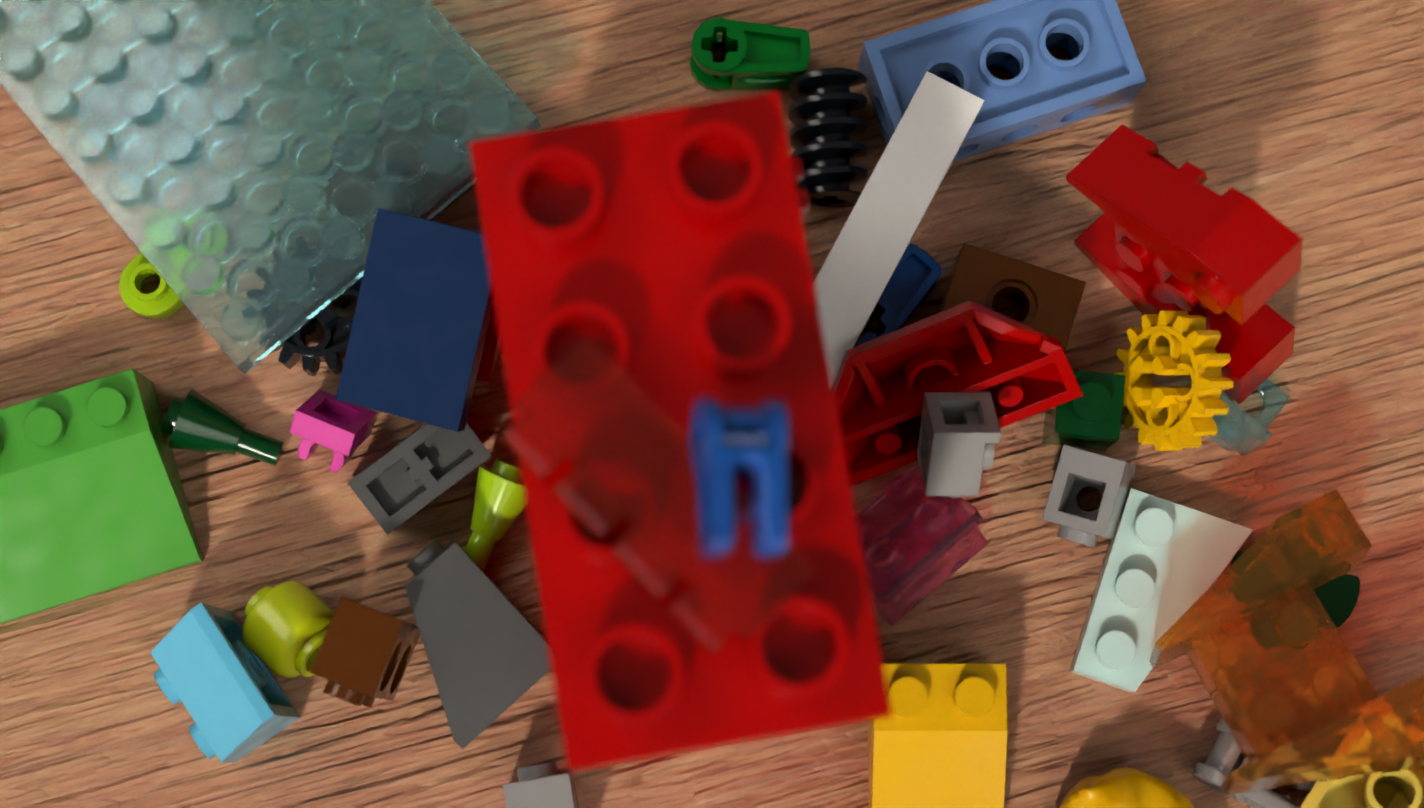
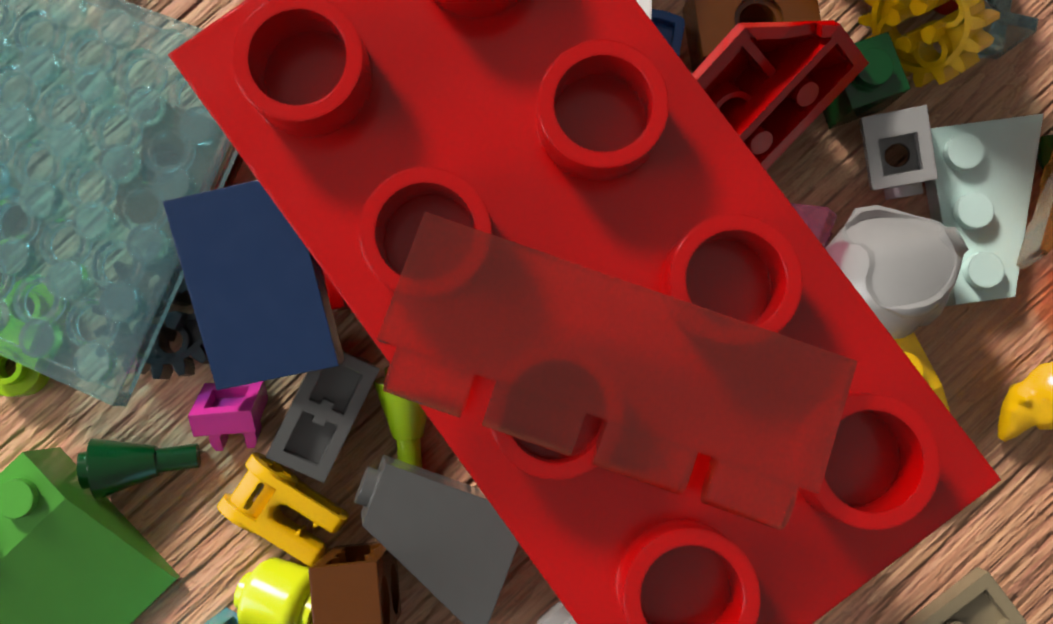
camera: 25 degrees left, 5 degrees up
blue piece [690,398,789,559] -> none
light grey brick [917,392,1001,498] -> none
none -> yellow piece [217,452,349,567]
none -> light grey helmet [825,205,969,339]

